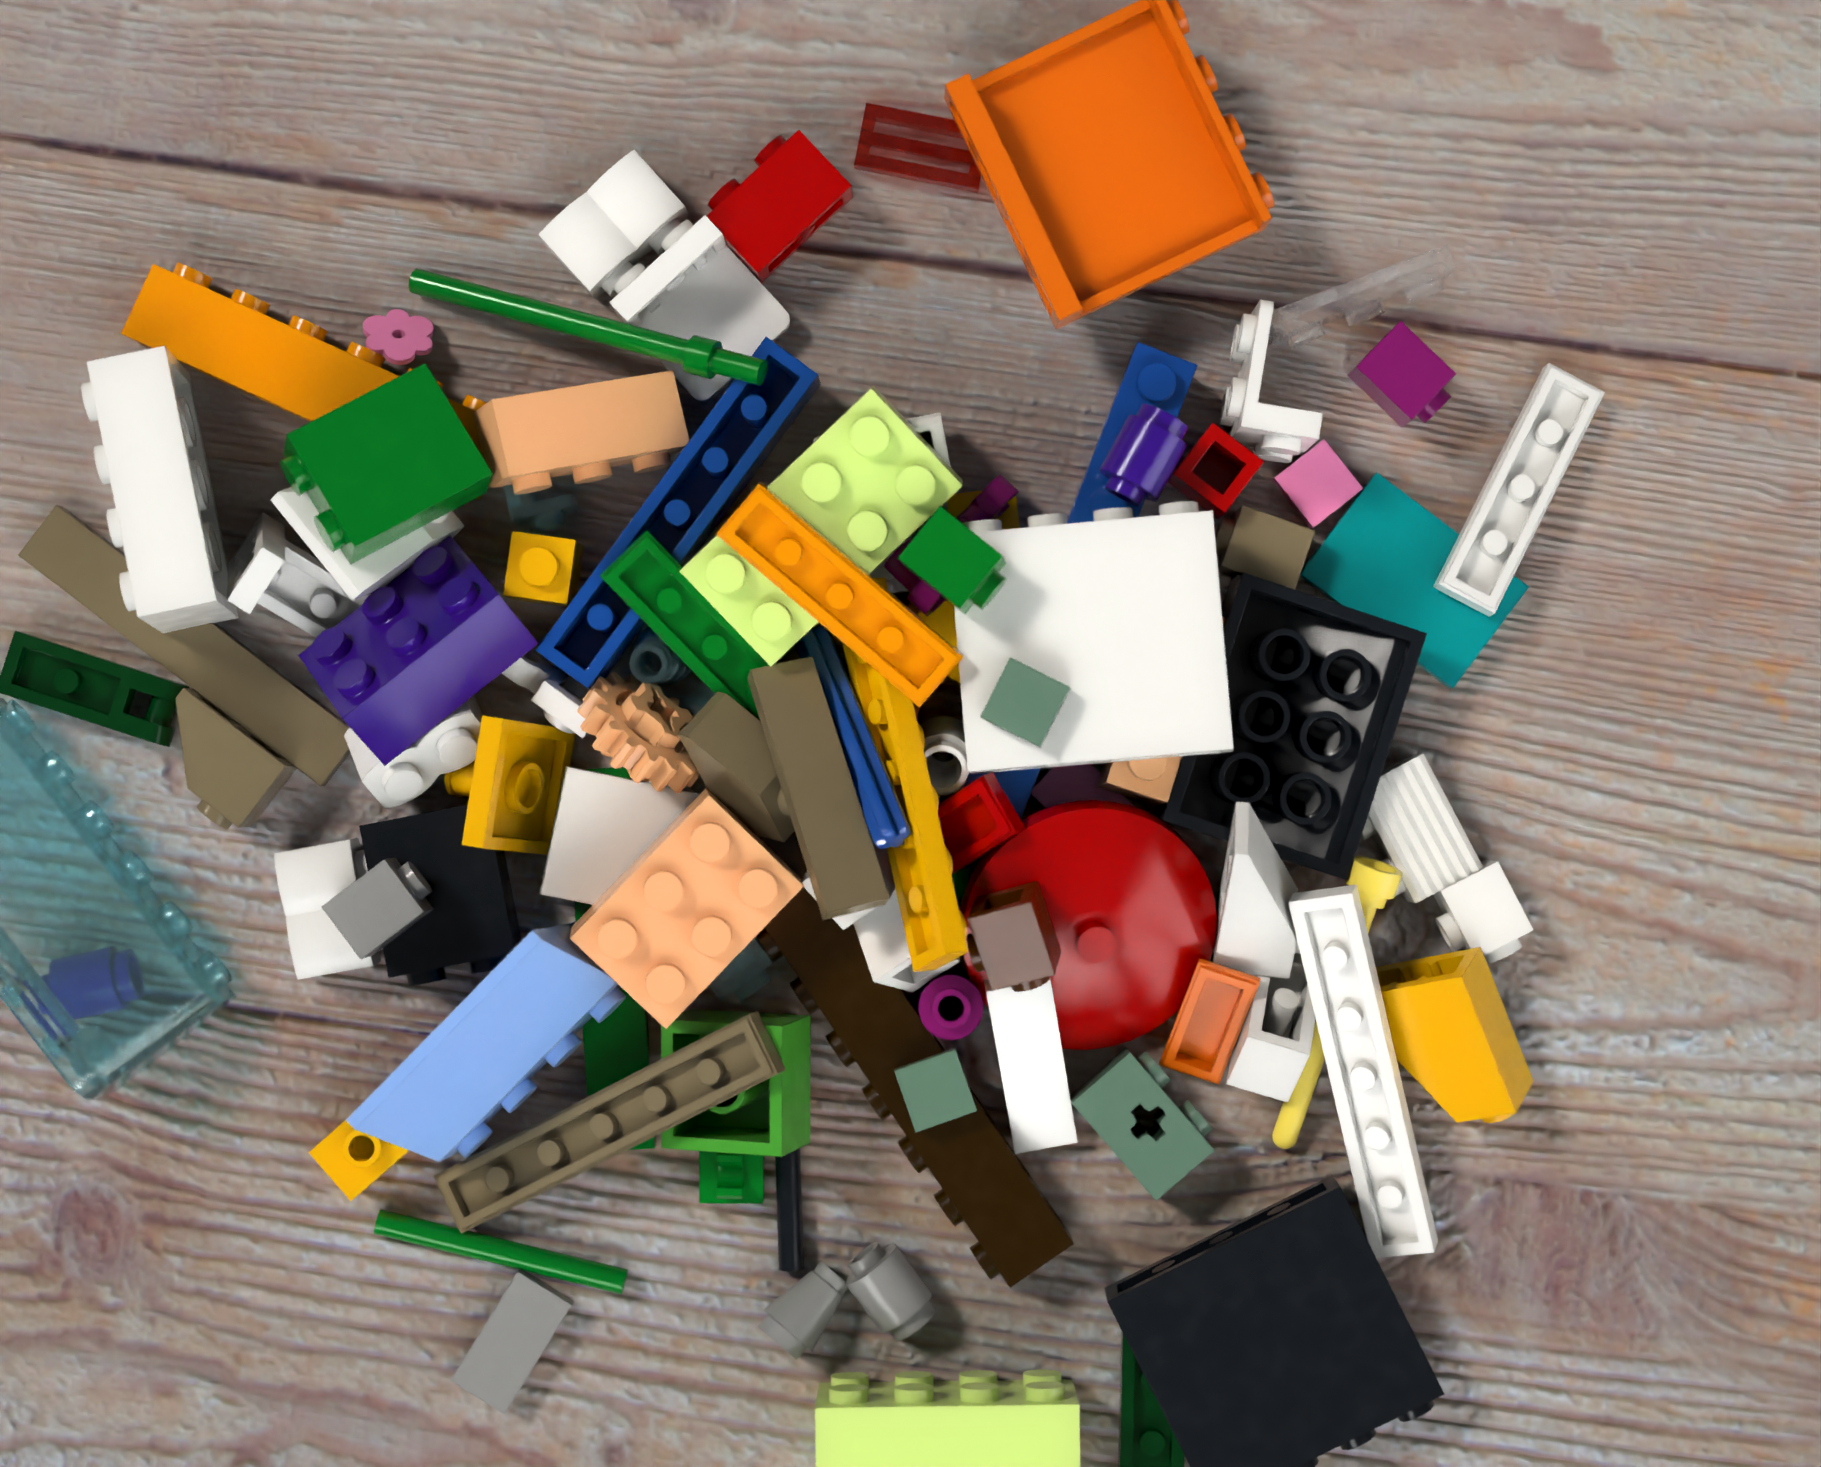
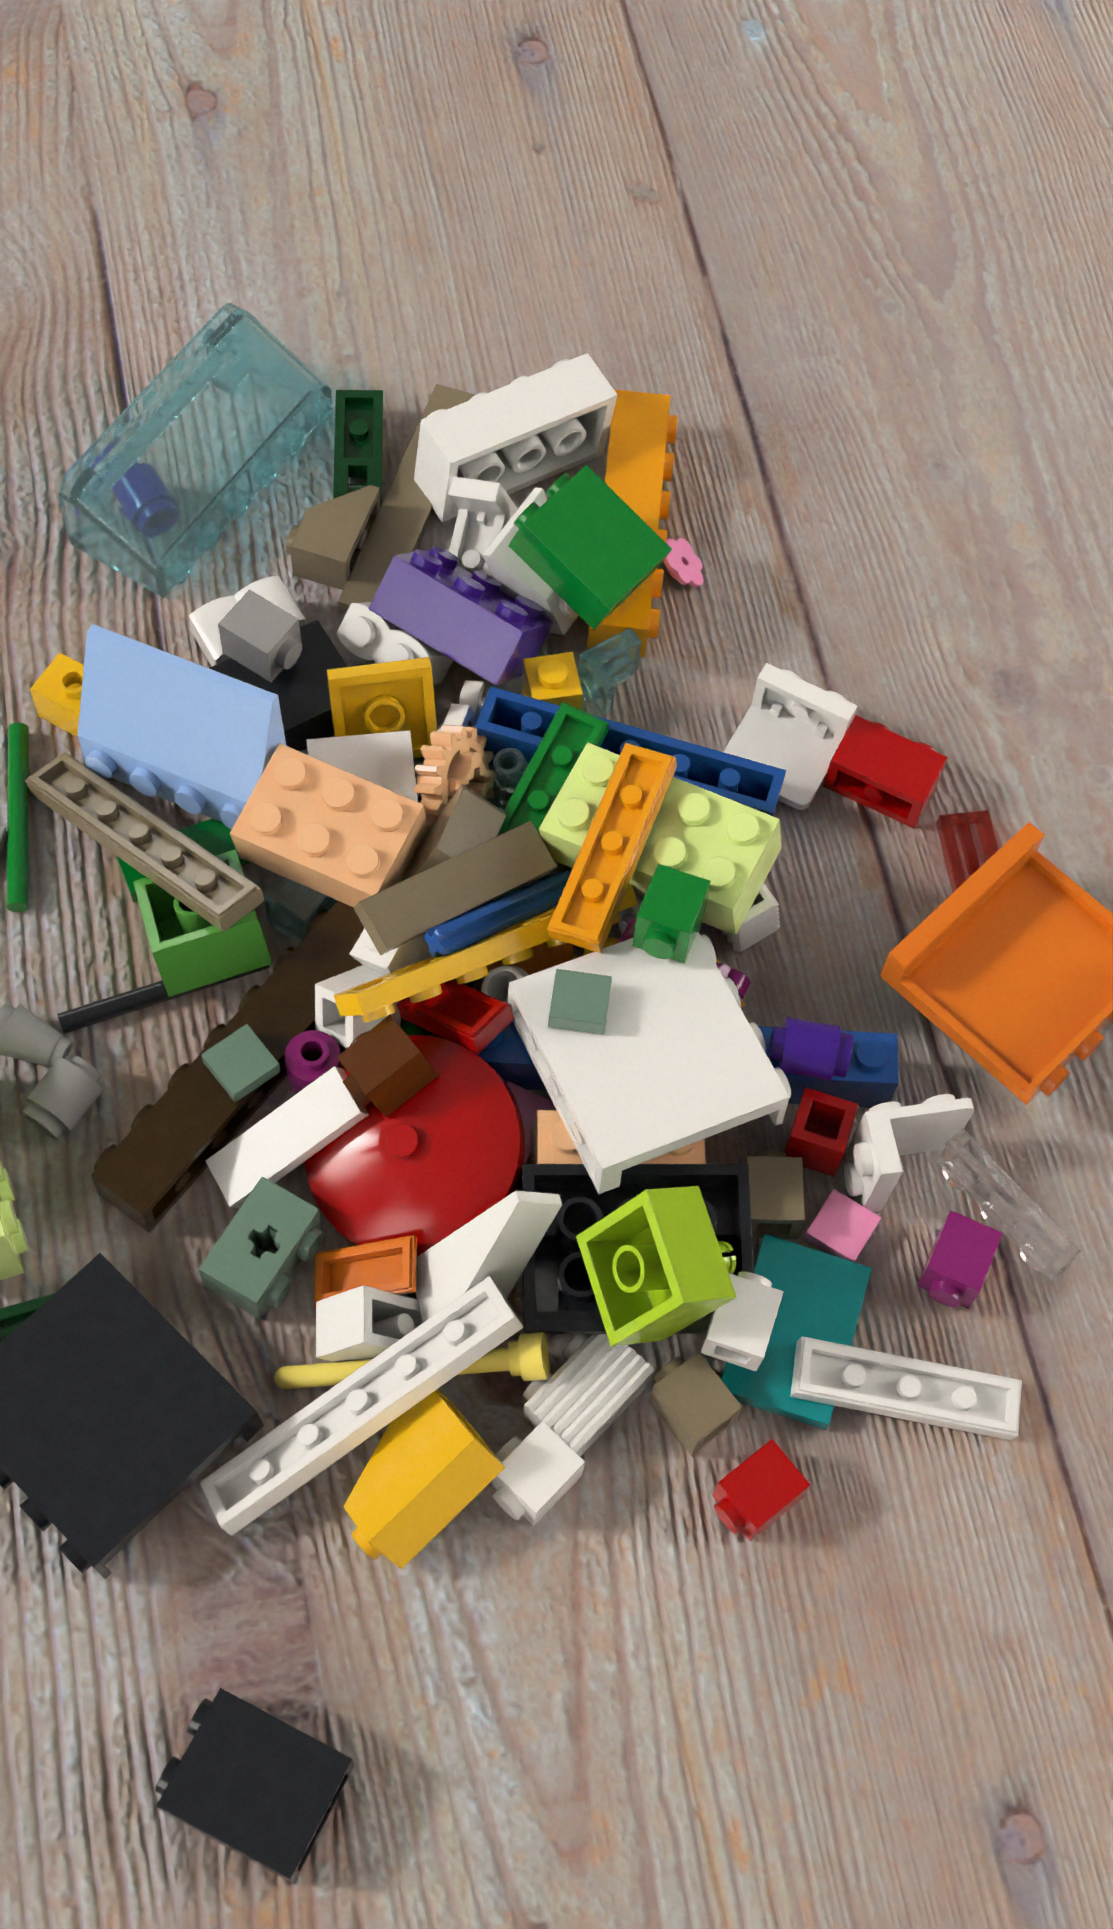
camera: 65 degrees right, 25 degrees down
green bar [409,268,768,386] -> none
light nougat brick [473,370,689,495] -> none
white brick [539,150,688,299] -> none
green tile [699,1151,764,1204] -> none
none -> black brick [155,1688,354,1884]
none -> lime brick [576,1186,737,1347]
none -> dark tan brick [649,1352,743,1456]
none -> white brick [701,1272,784,1371]
none -> red brick [712,1439,811,1541]

